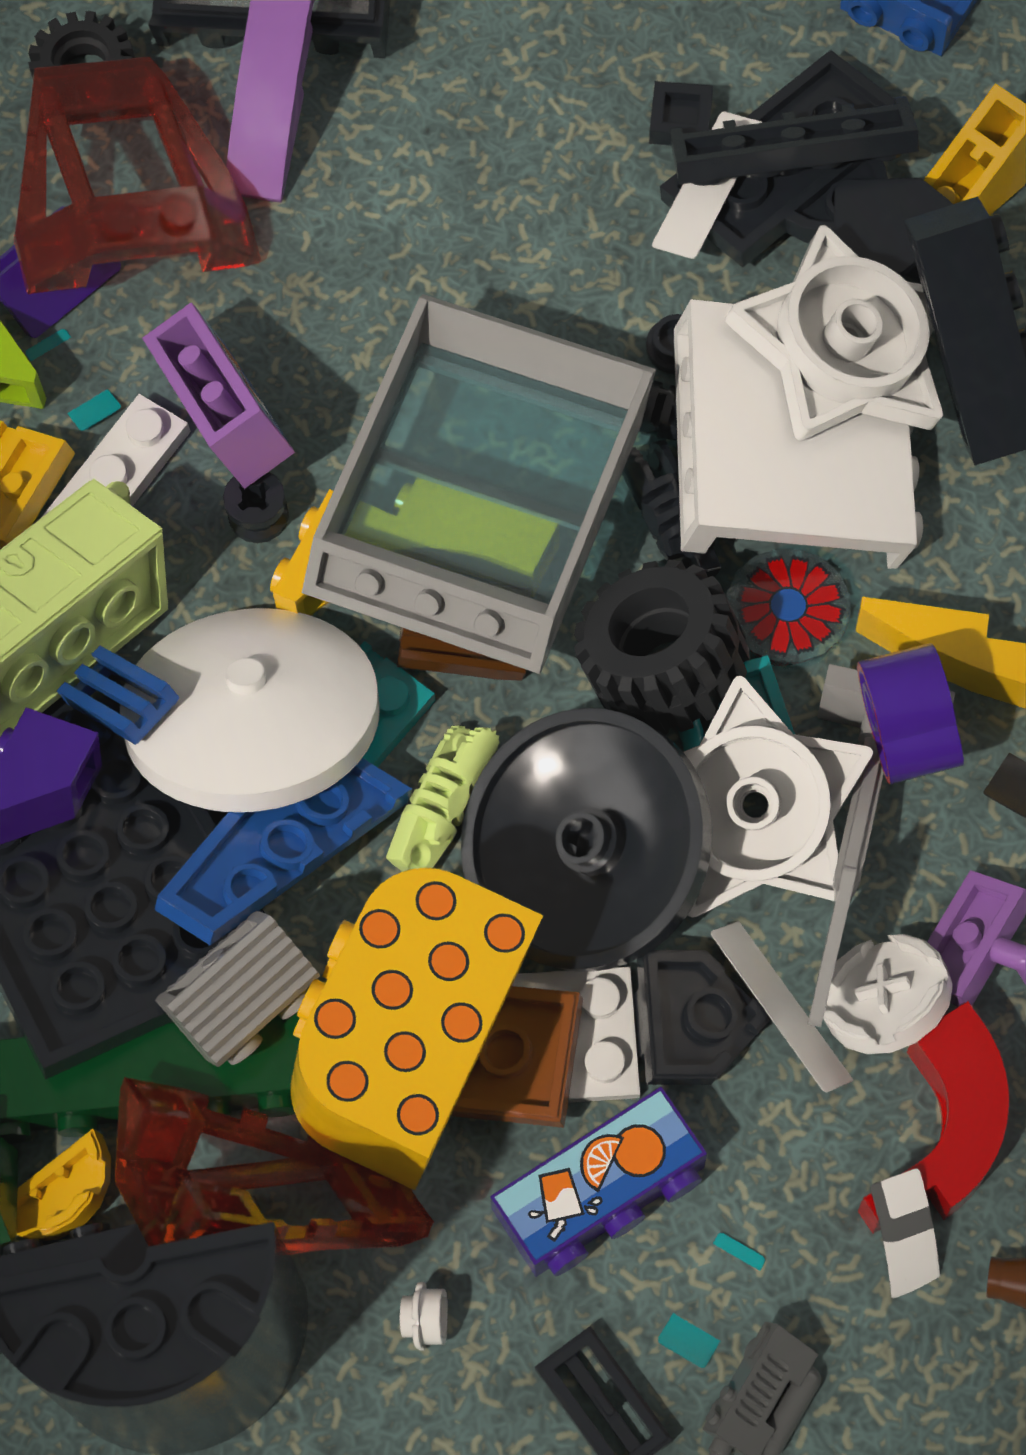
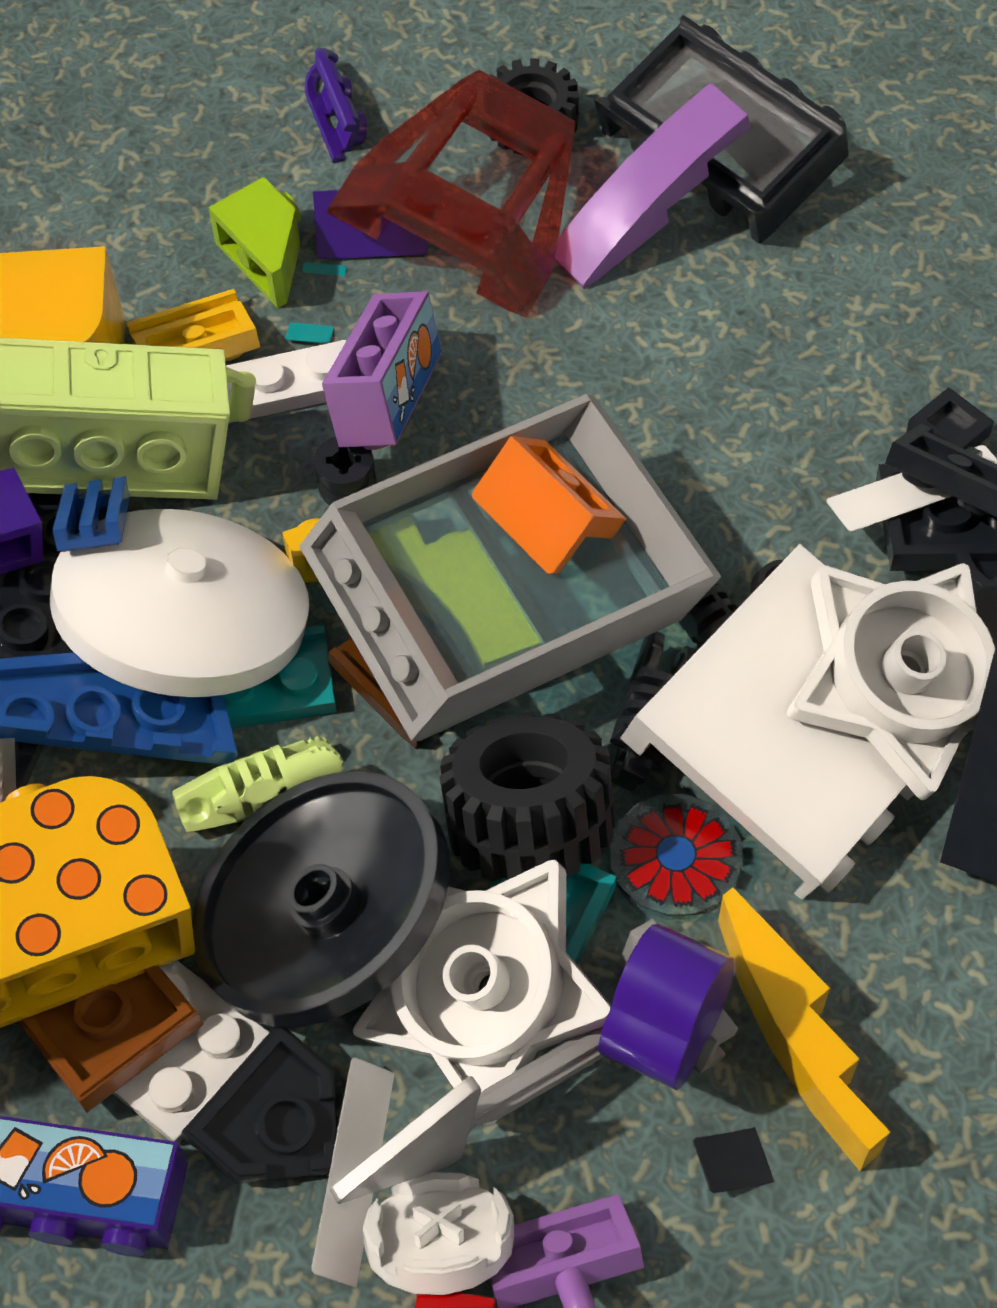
camera: 40 degrees right, 10 degrees down
none -> orange panel [472,436,626,574]

